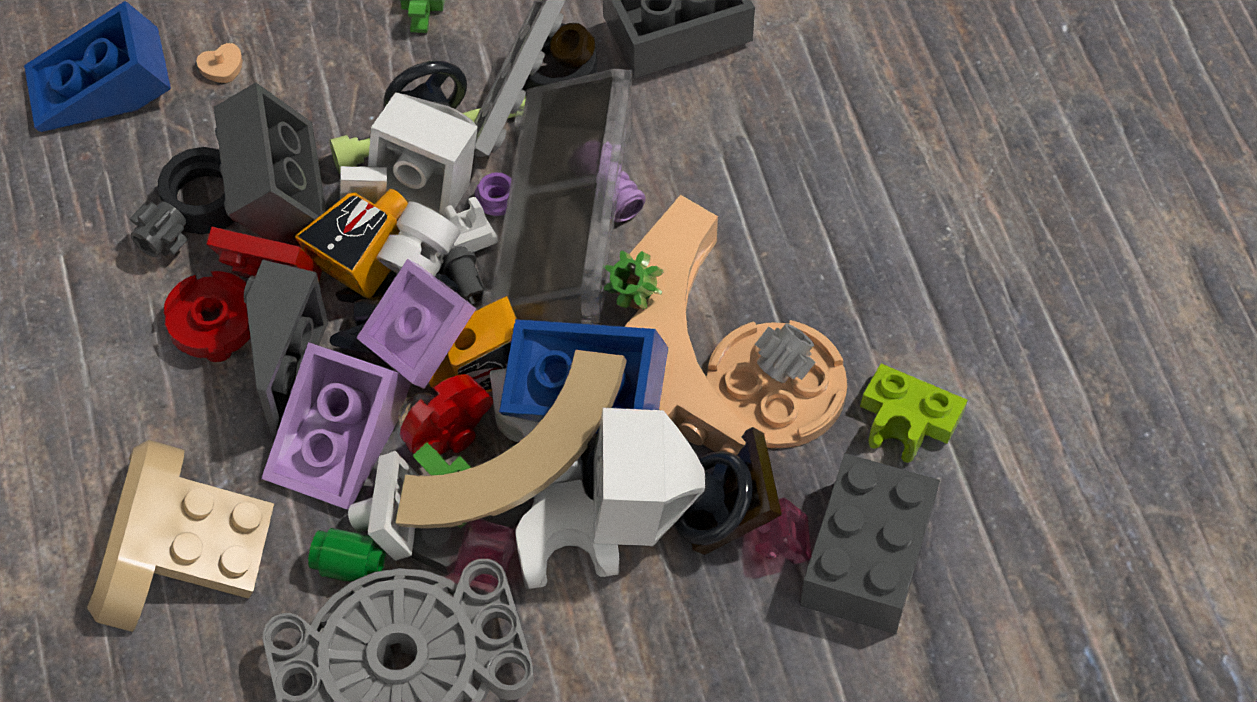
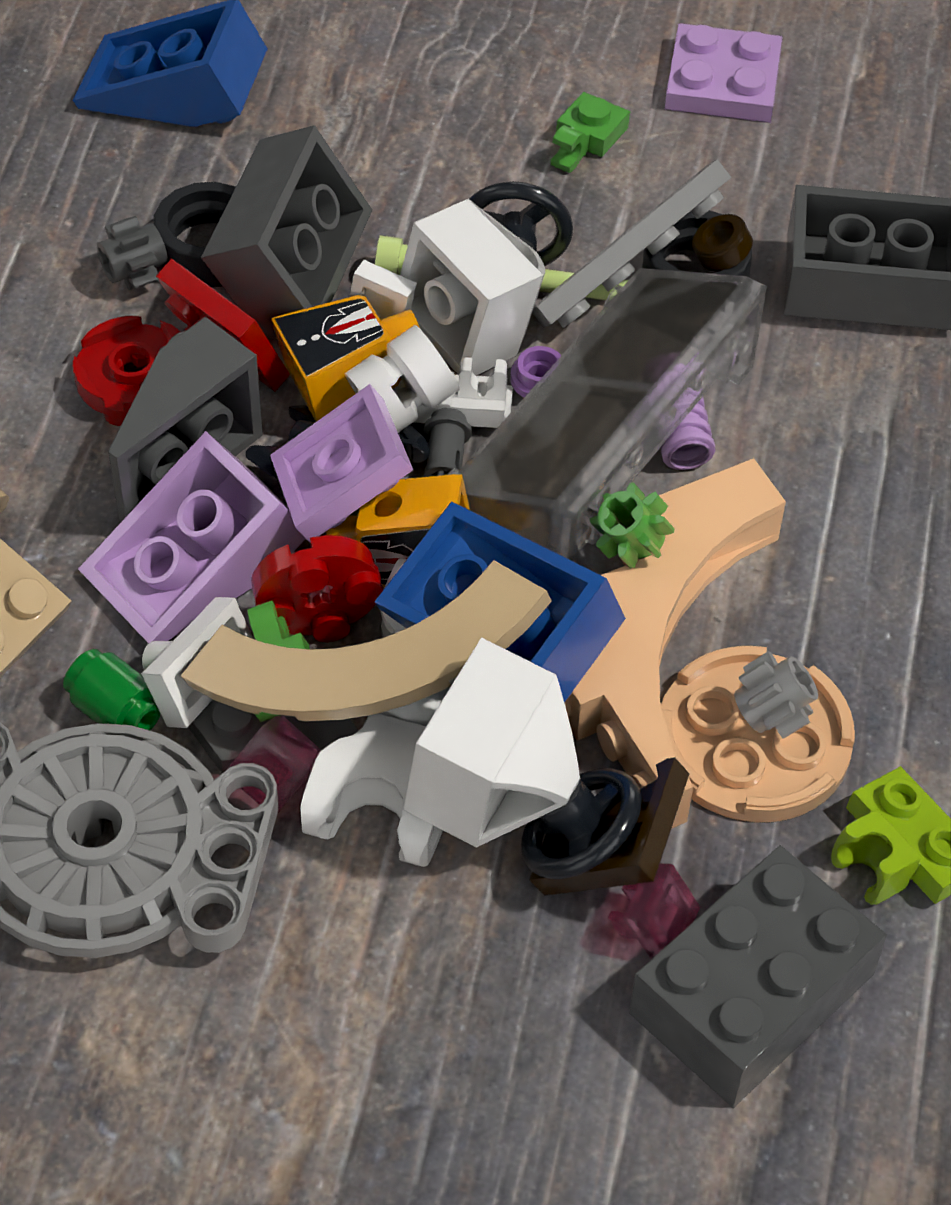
camera: 25 degrees right, 5 degrees down
light nougat piece [196,43,243,83] -> none

